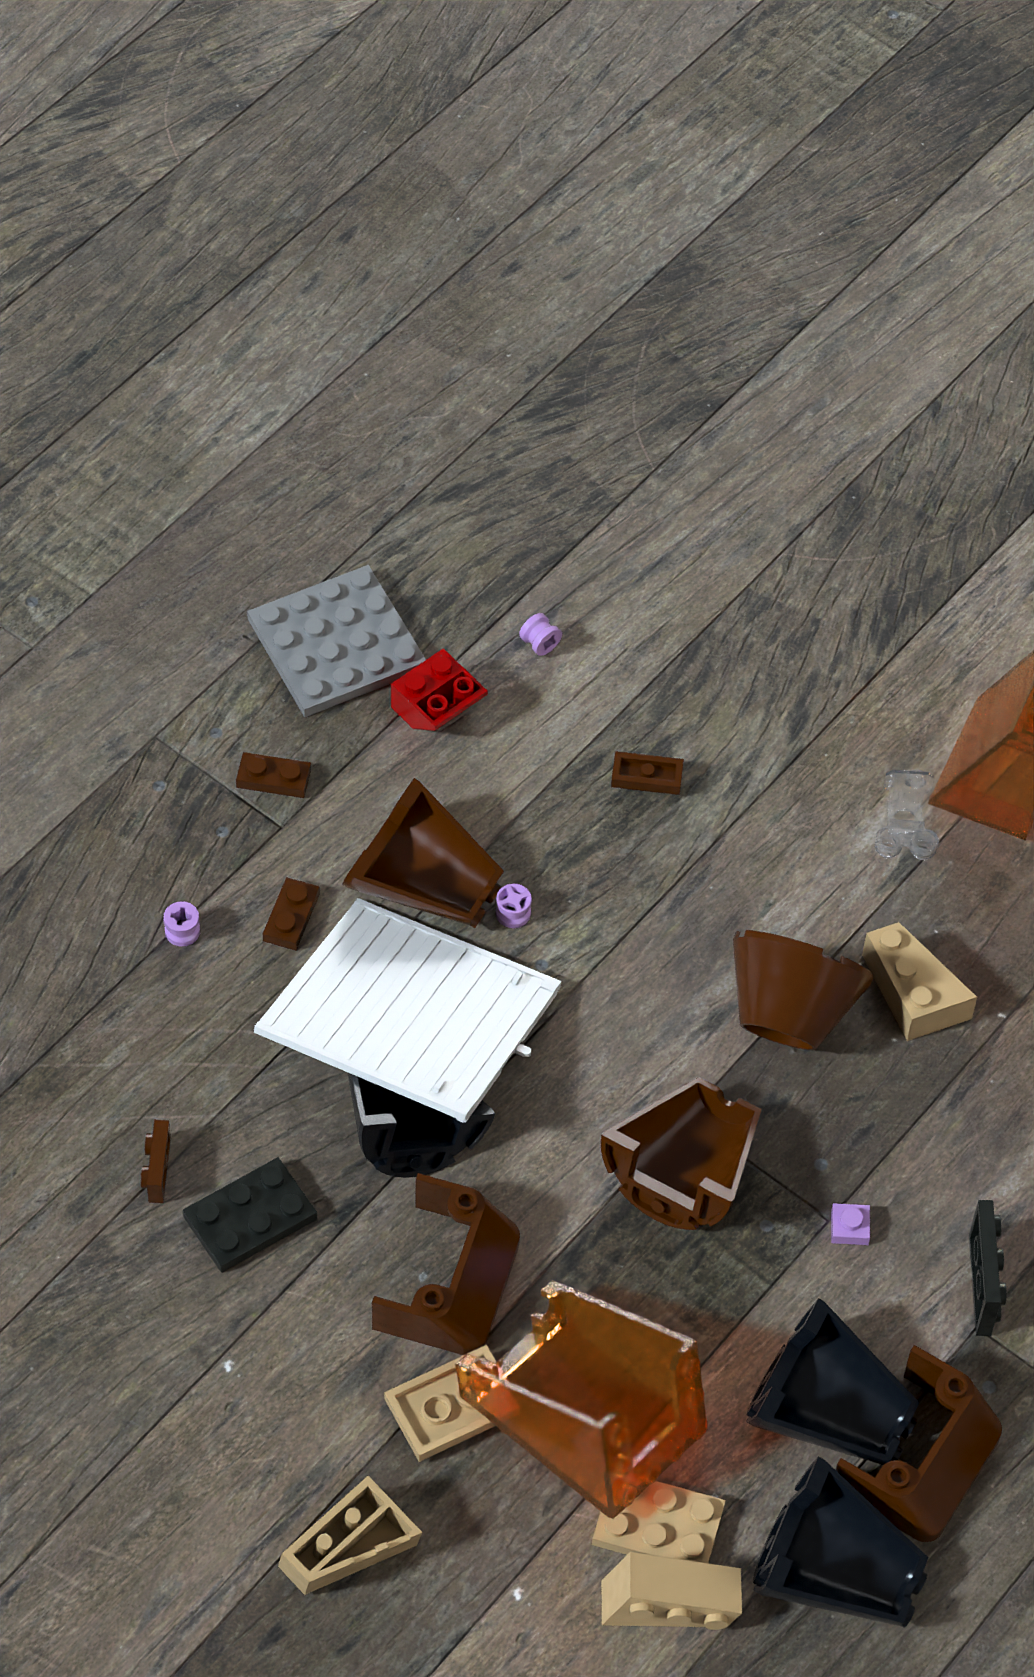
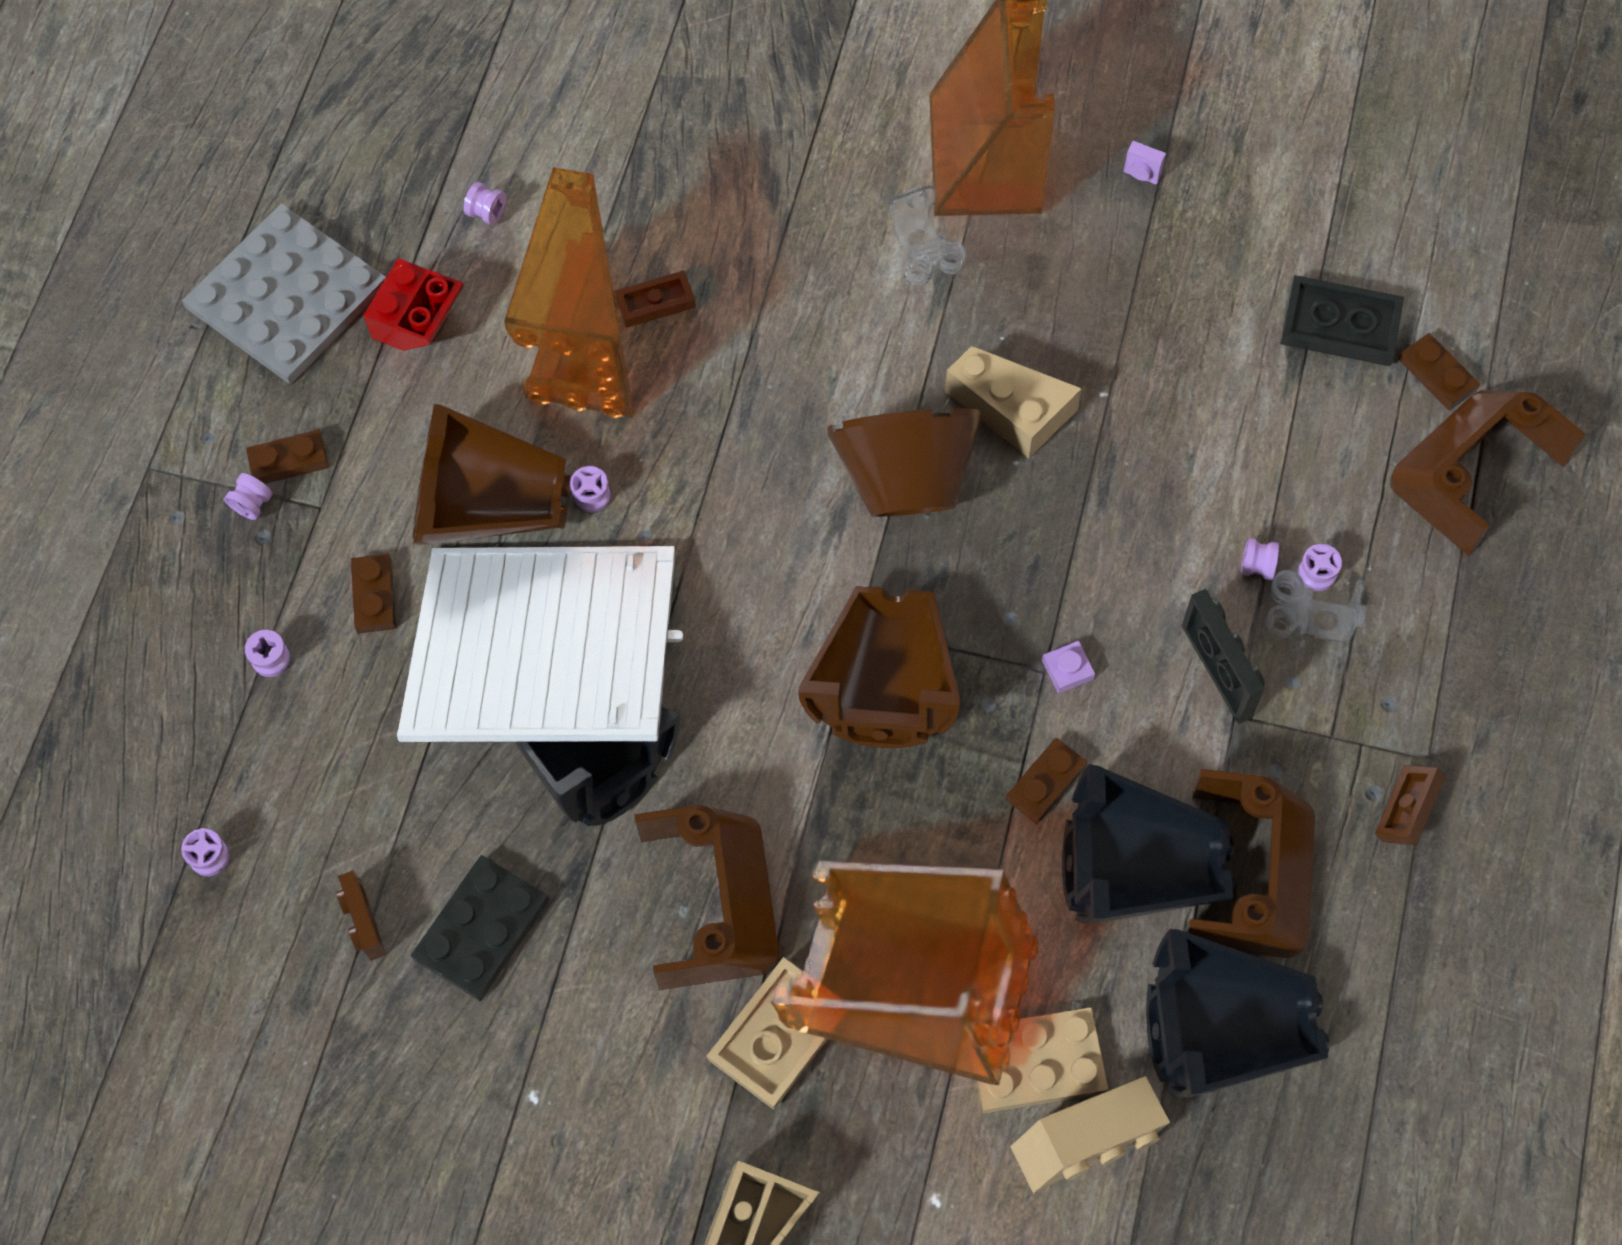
camera: 20 degrees left, 10 degrees up
none -> lavender wheel [181,828,230,876]
none -> lavender wheel [224,473,273,520]
none -> clear orange windscreen [504,167,634,418]
none -> reddish brown plate [1005,738,1087,824]

